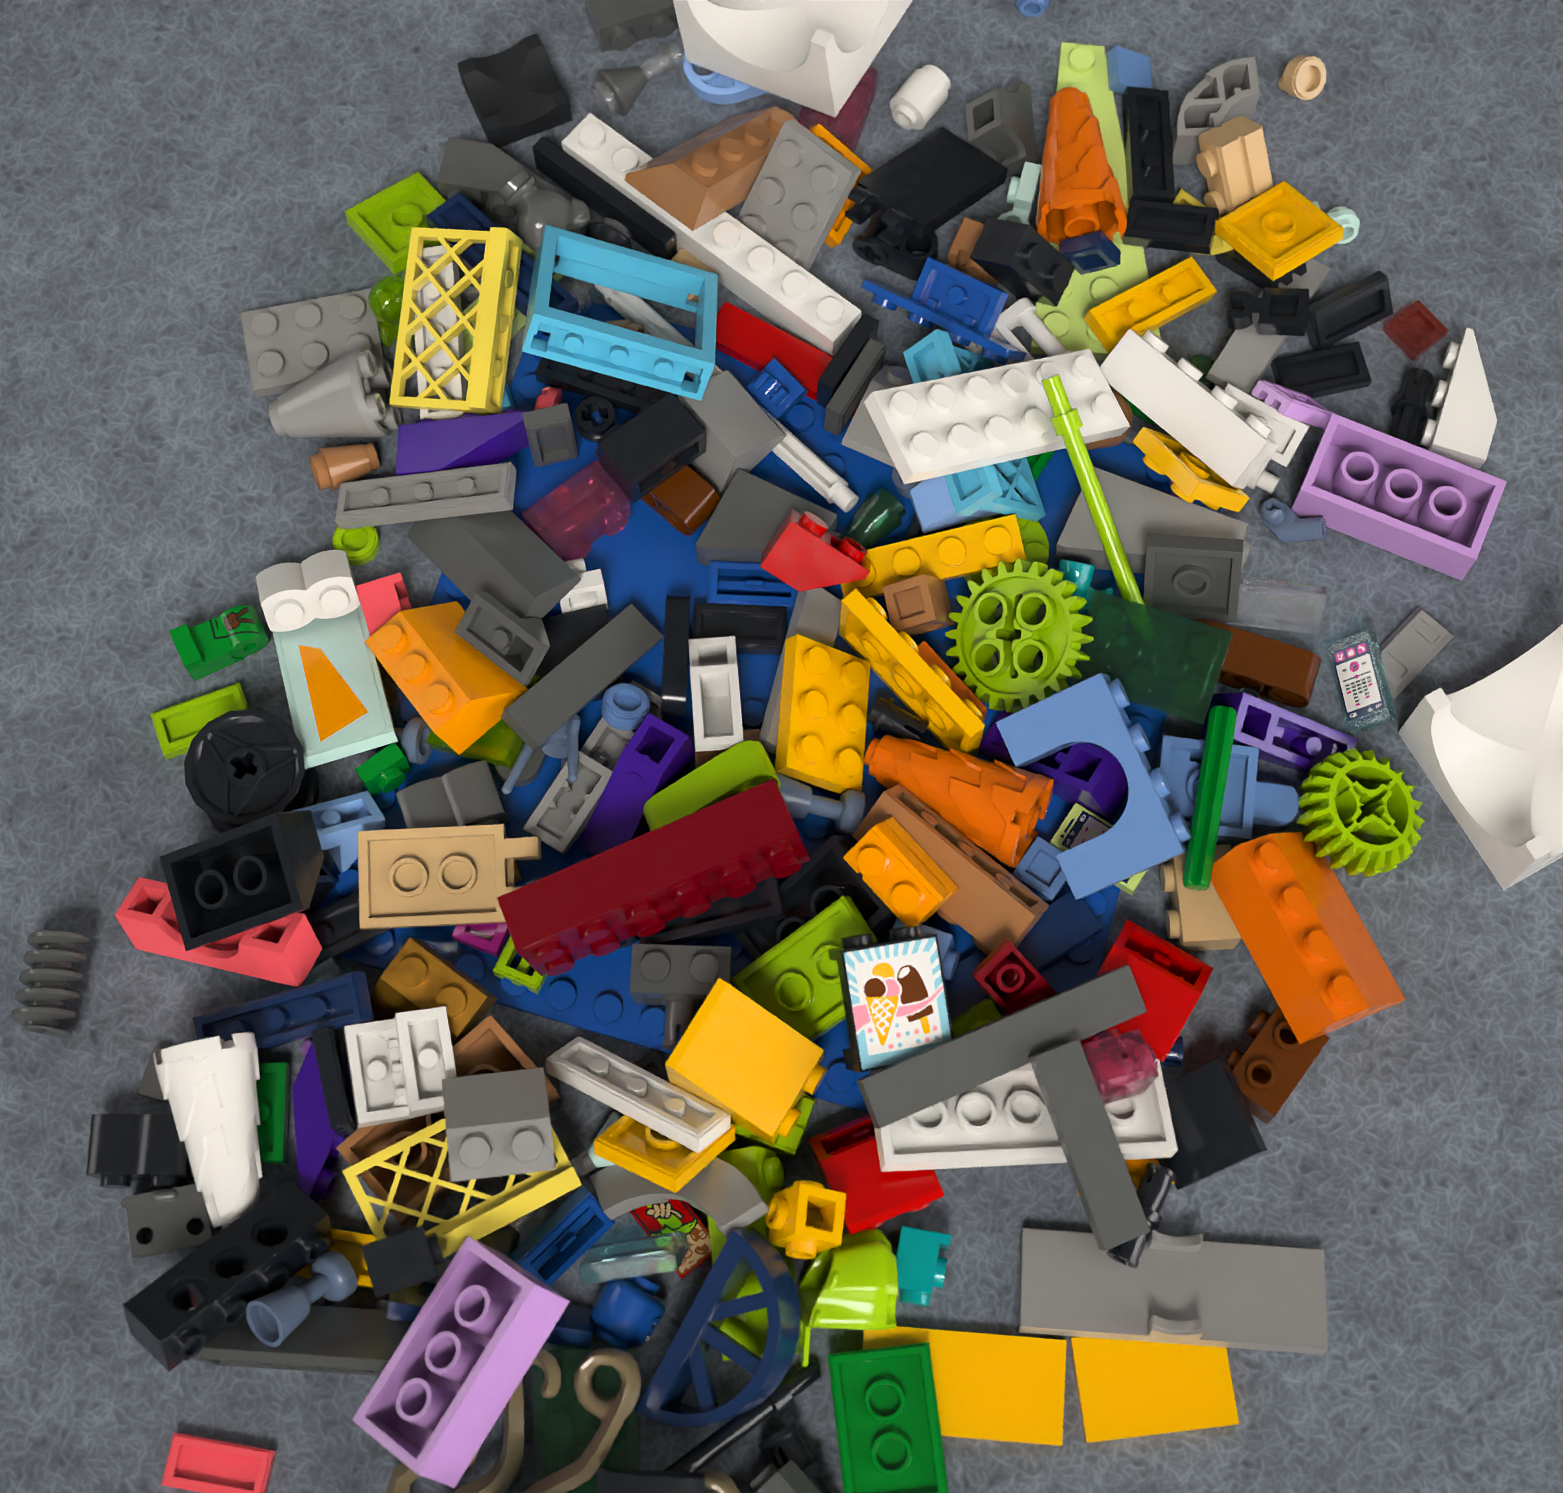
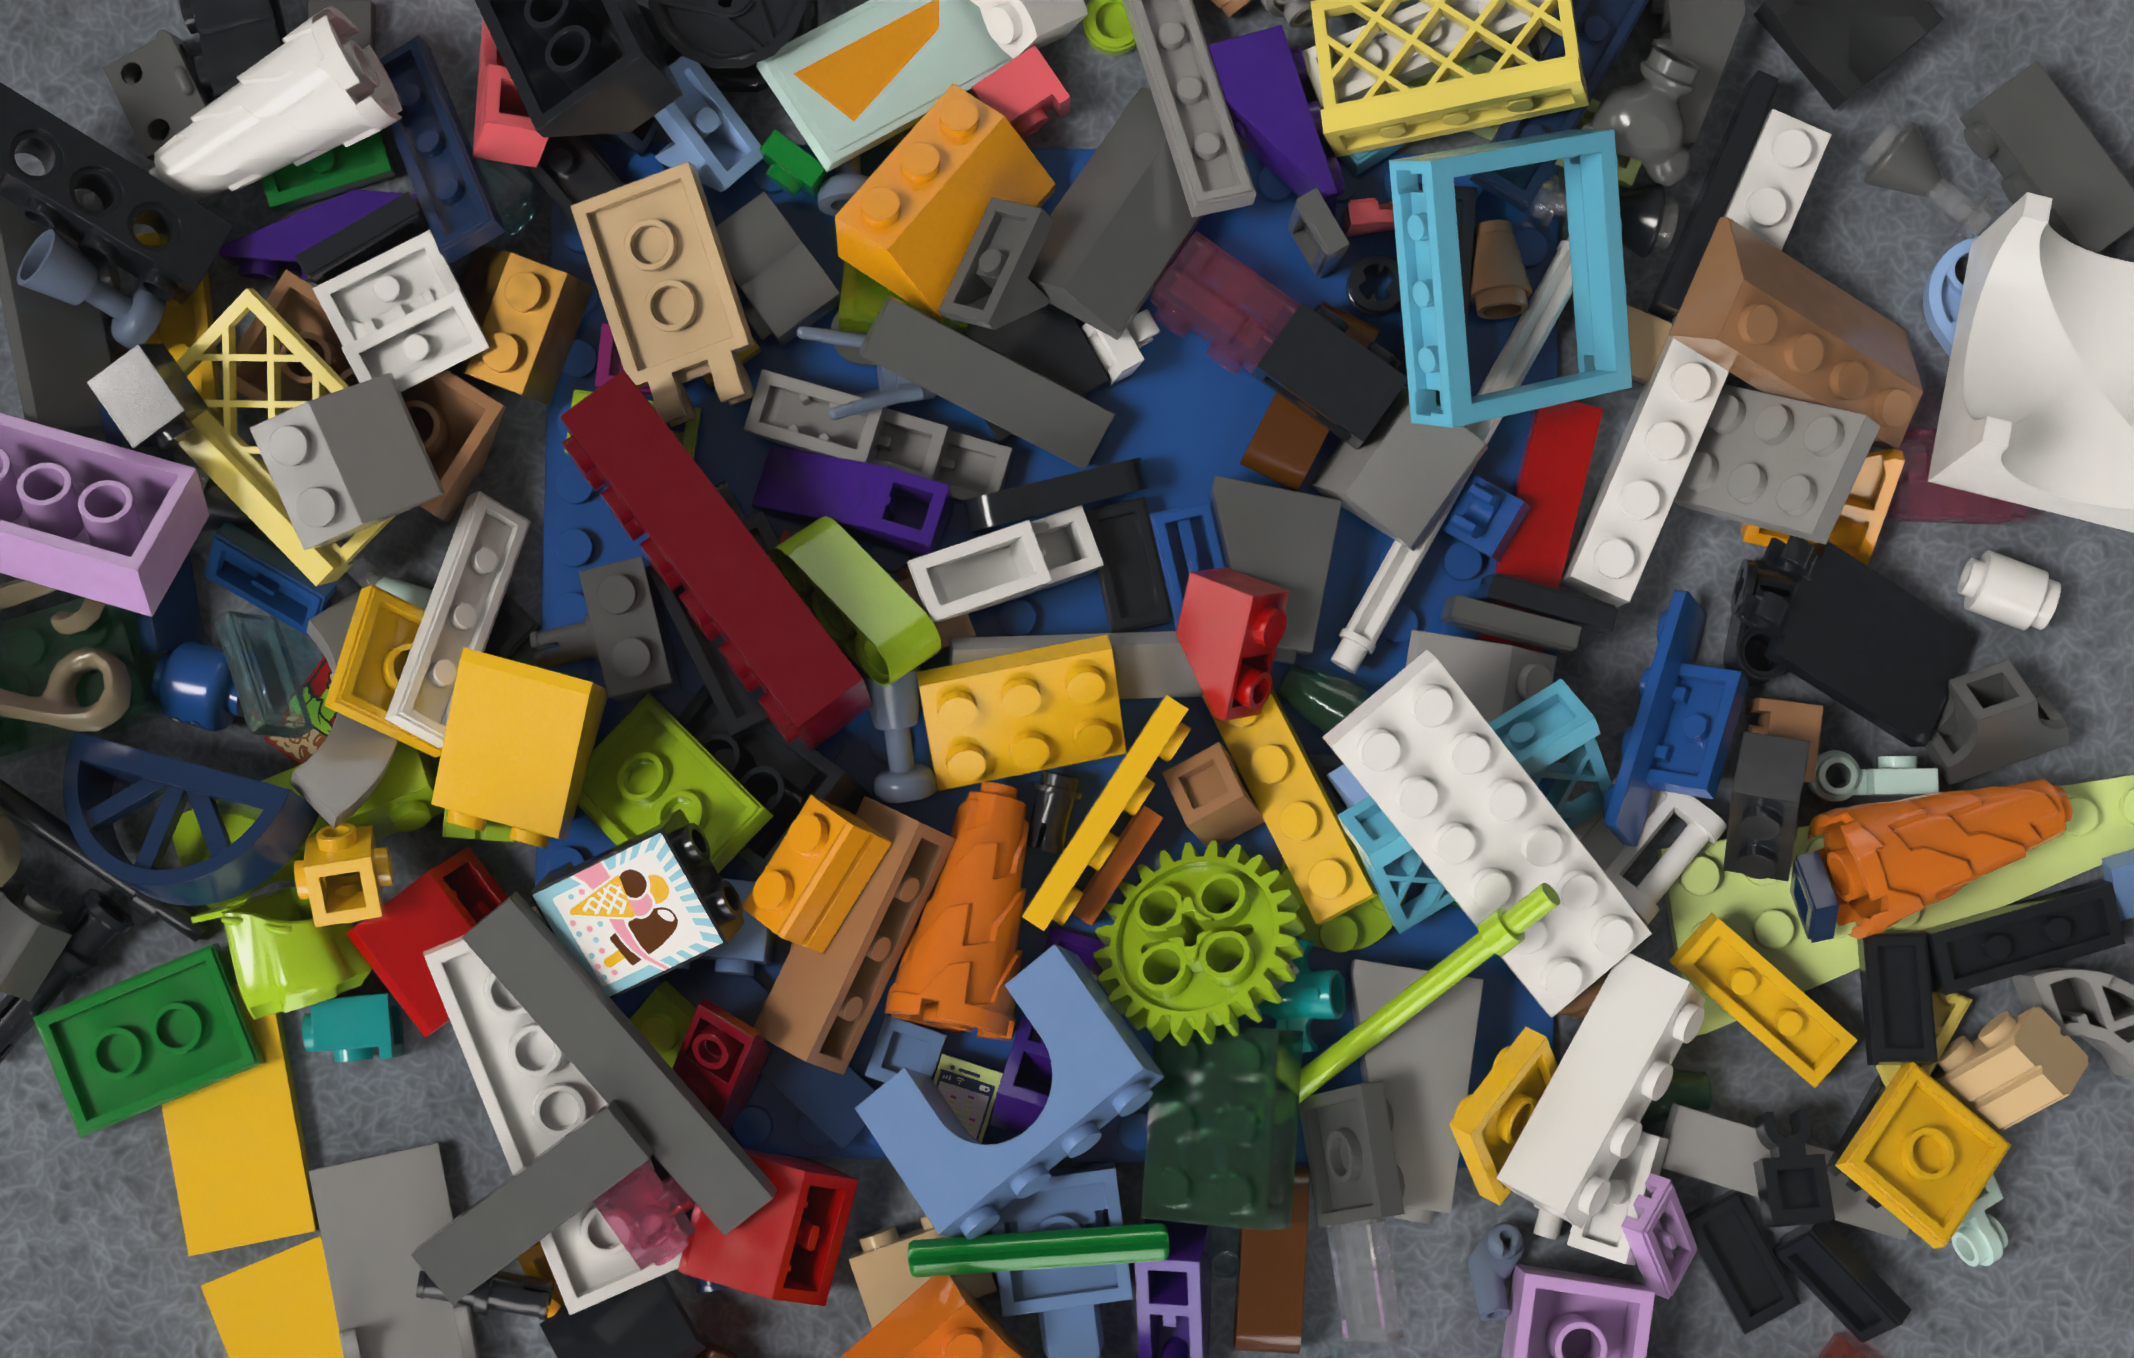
camera: 70 degrees right, 15 degrees up
medium blue tile [601,683,650,730] -> none

